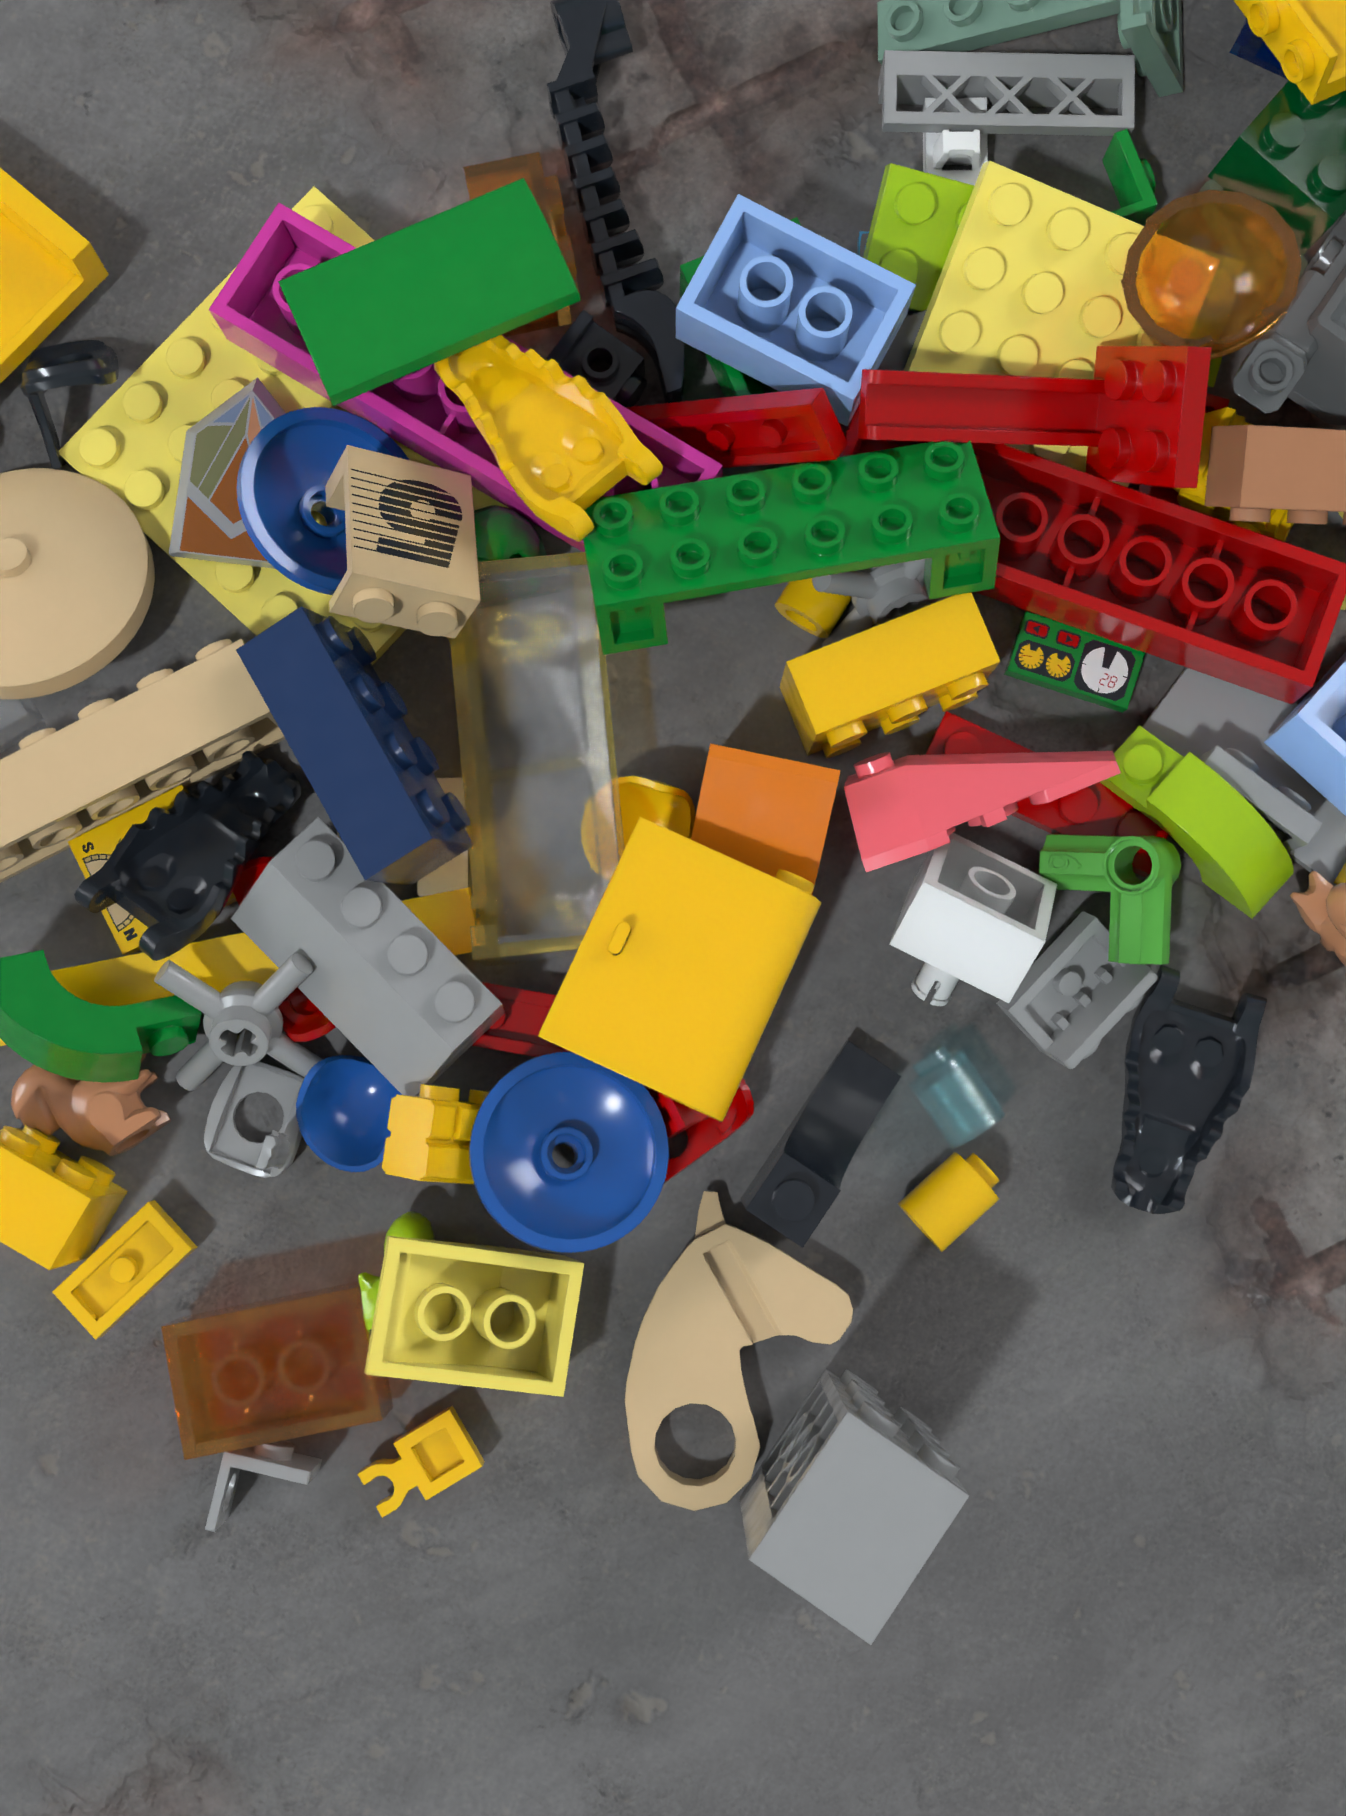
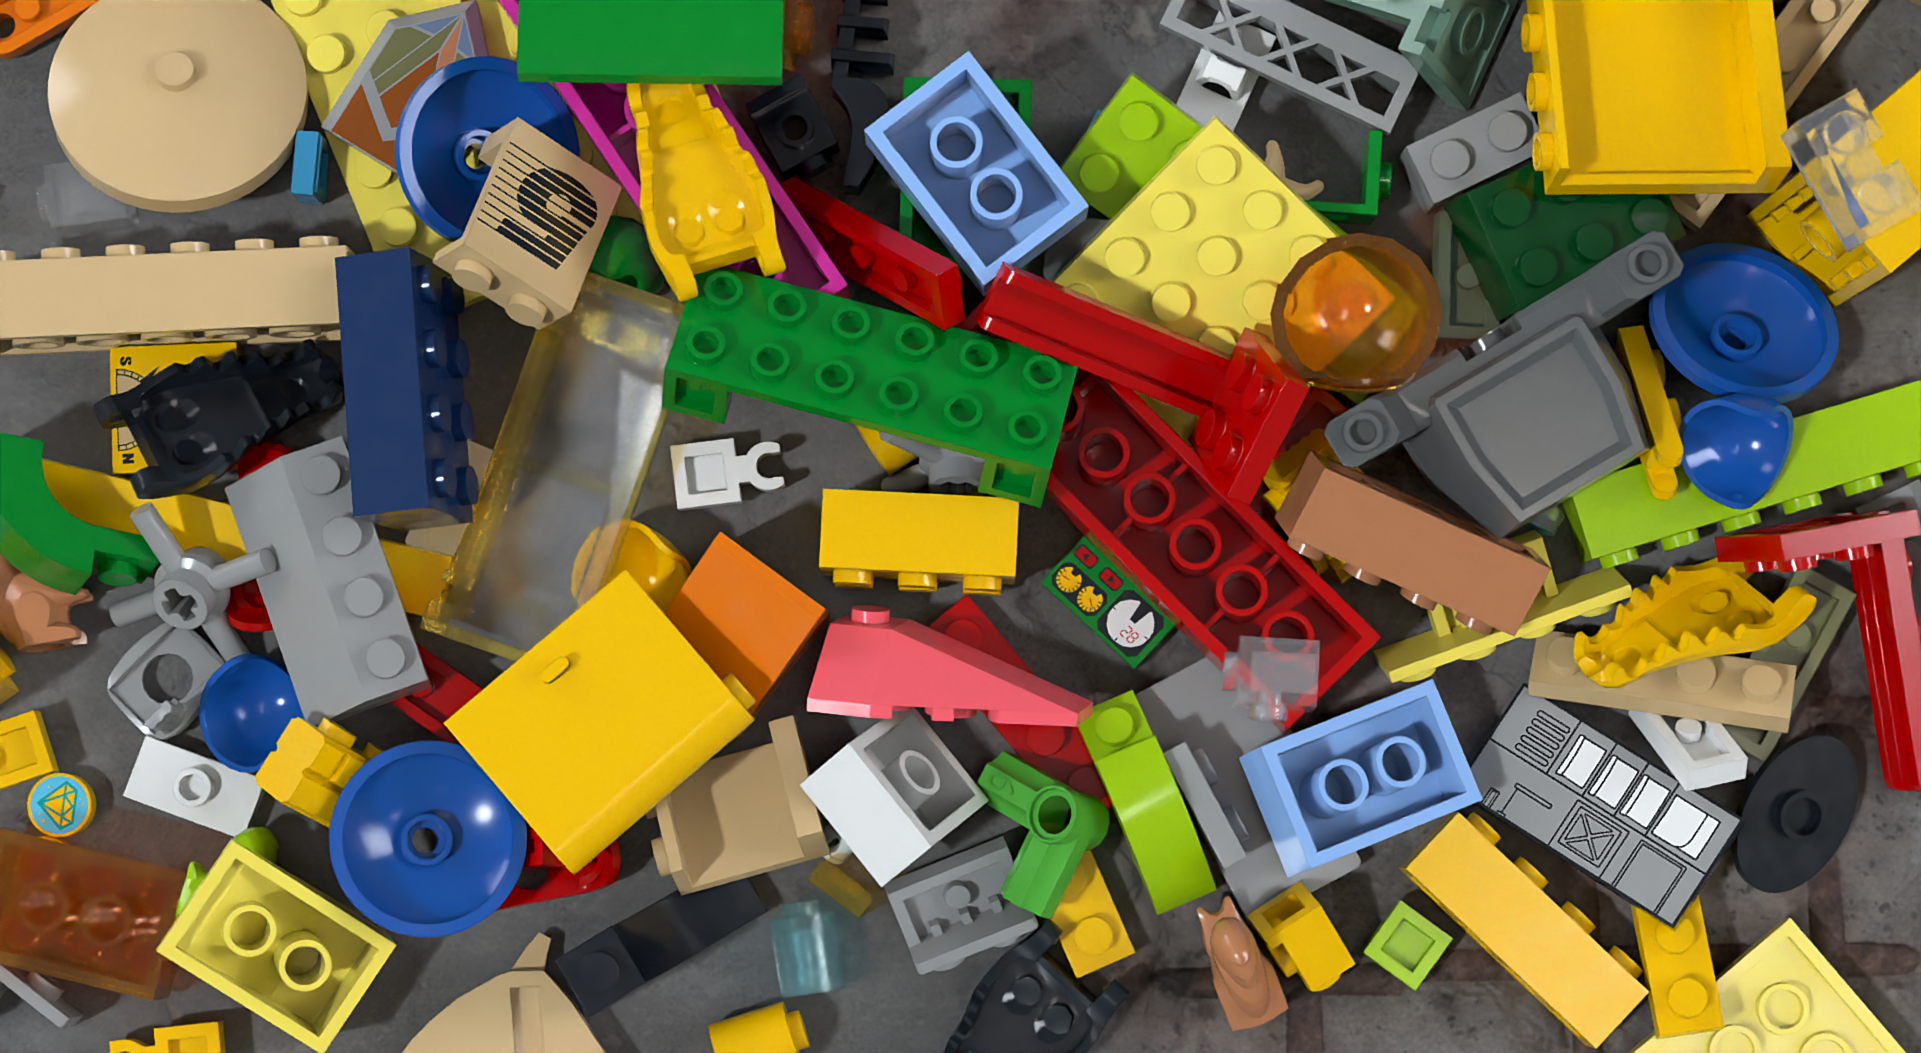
camera: 25 degrees right, 0 degrees up
none -> tile [27,773,96,837]
none -> white plate [123,736,265,837]
none -> dark azure tile [291,130,331,205]
none -> tan panel [646,715,831,896]
none -> white plate [670,438,785,511]
none -> clear yellow tile [807,860,874,918]
none -> yellow plate [1051,850,1135,979]
none -> clear brick [1222,636,1320,722]
none -> light grey brick [1397,91,1539,216]

